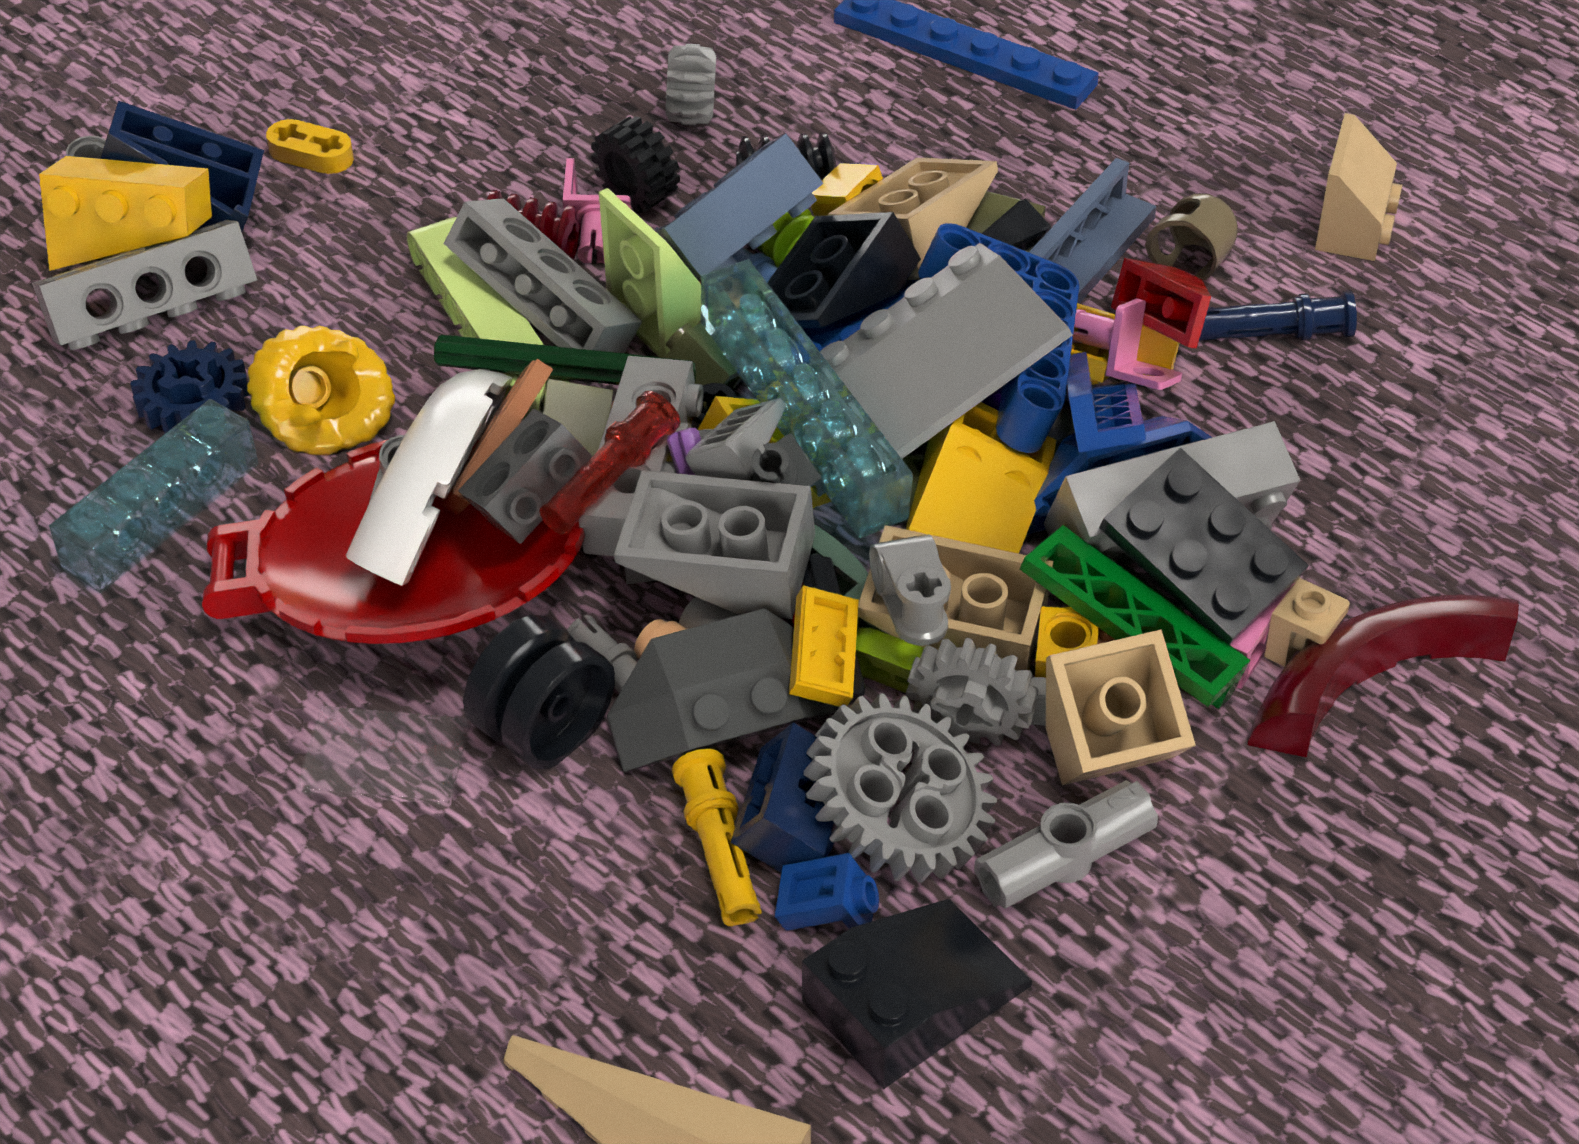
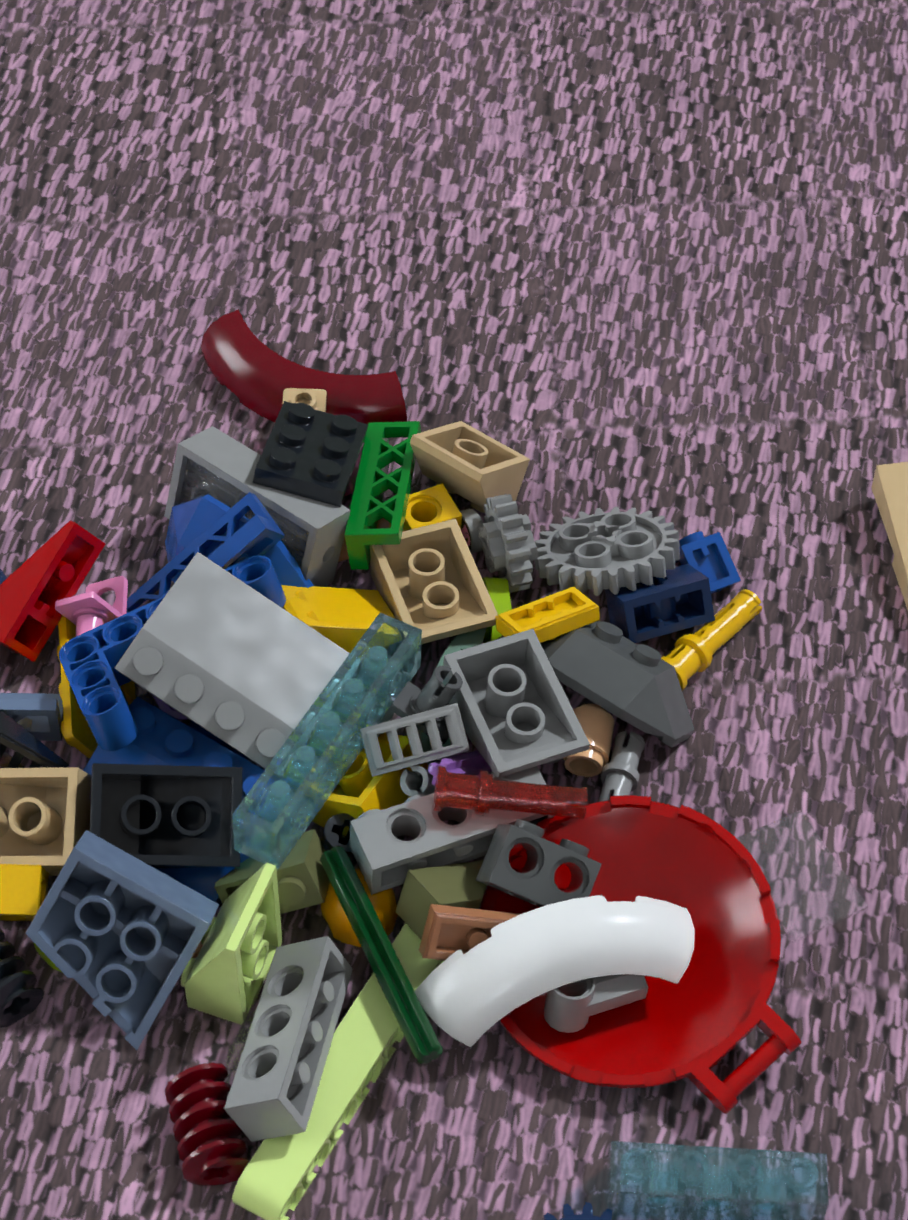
camera: 125 degrees left, 5 degrees up
yellow piece [247,325,395,455] -> none
black wheel [463,614,615,769] -> none
bright pink bracket [563,158,632,263] -> none
black tyre [591,116,680,214] -> none
black slope [802,899,1032,1089] -> none
light grey piece [869,534,951,646] -> none
light grey piece [974,780,1158,909] -> none

